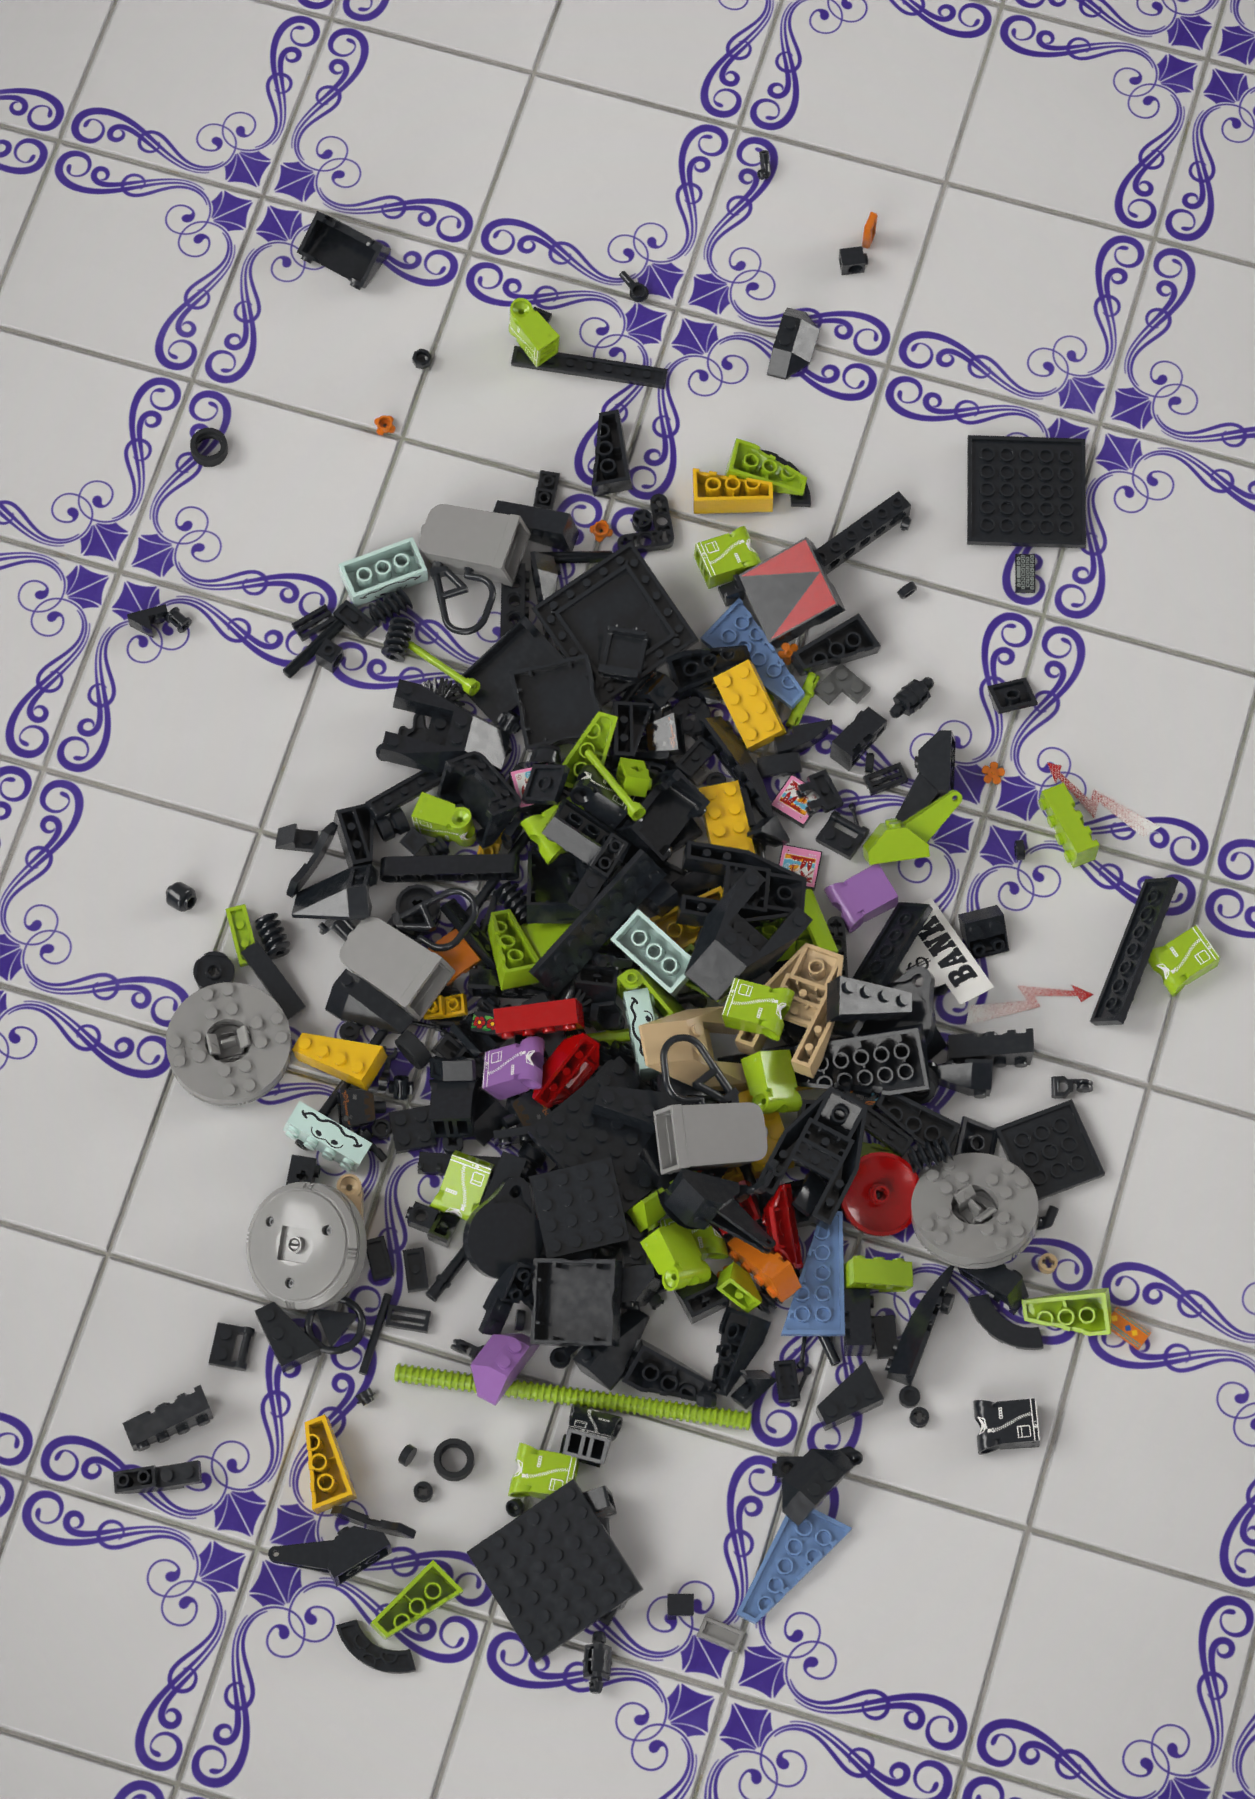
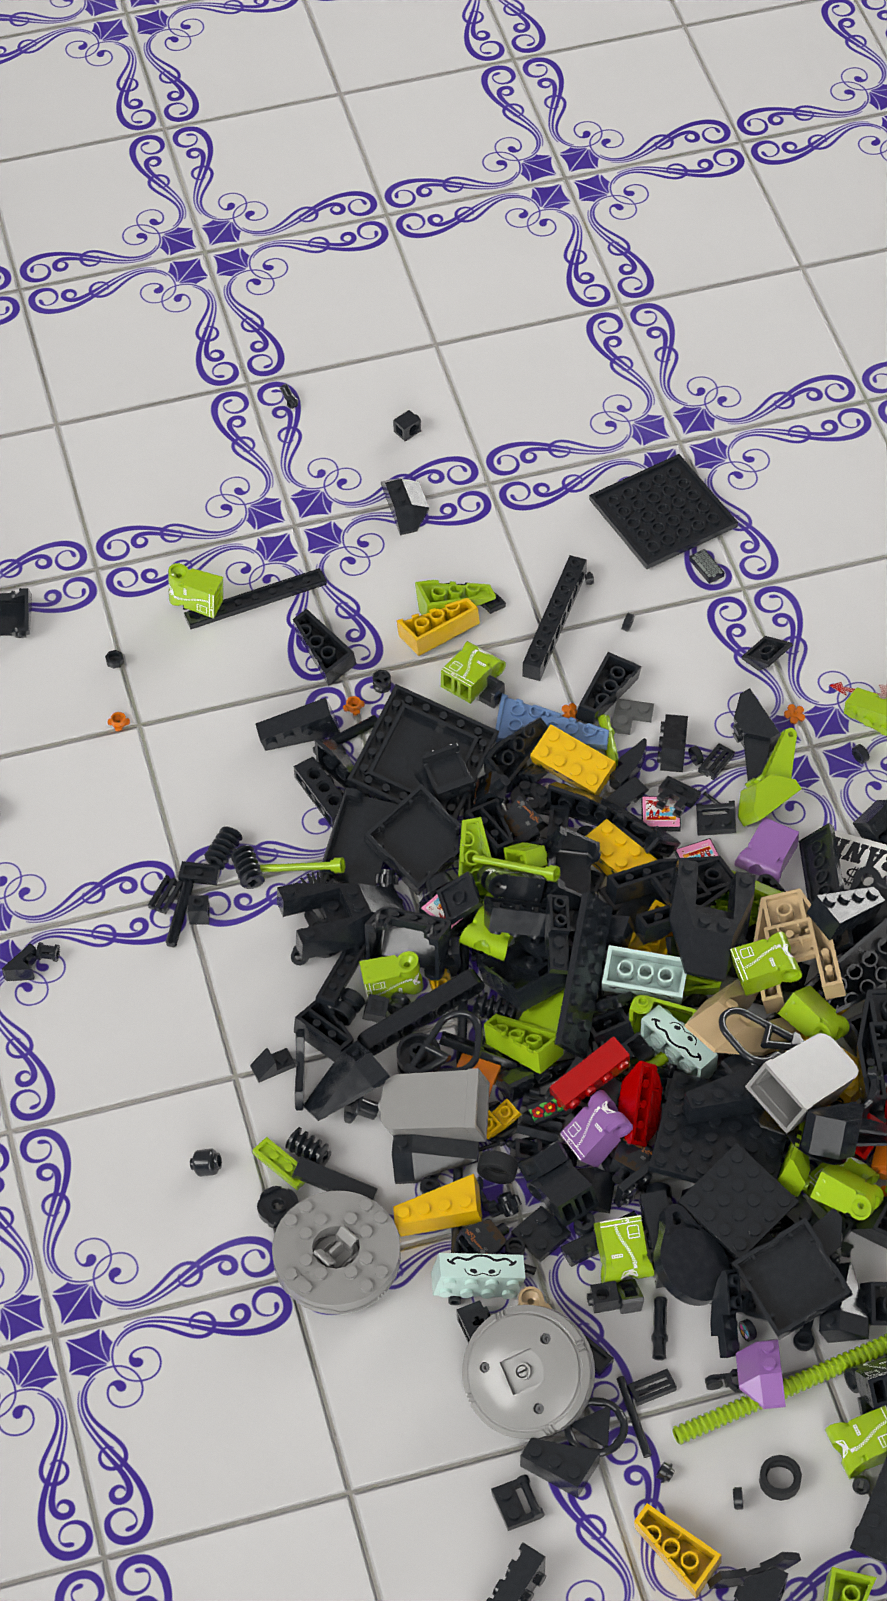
camera: 30 degrees left, 15 degrees down
light aqua brick [338,537,428,607] -> none
black plate [402,1247,429,1293] -> none
black bush [413,1481,433,1503] -> none
light grey piece [419,504,531,635] -> none
black slope [533,470,560,510] -> none
black beam [617,494,674,553] -> none
black plate [619,271,649,302] -> none
tile [738,537,845,649] -> none
orange tile [862,212,878,249] -> none
black piece [889,677,934,718] -> none

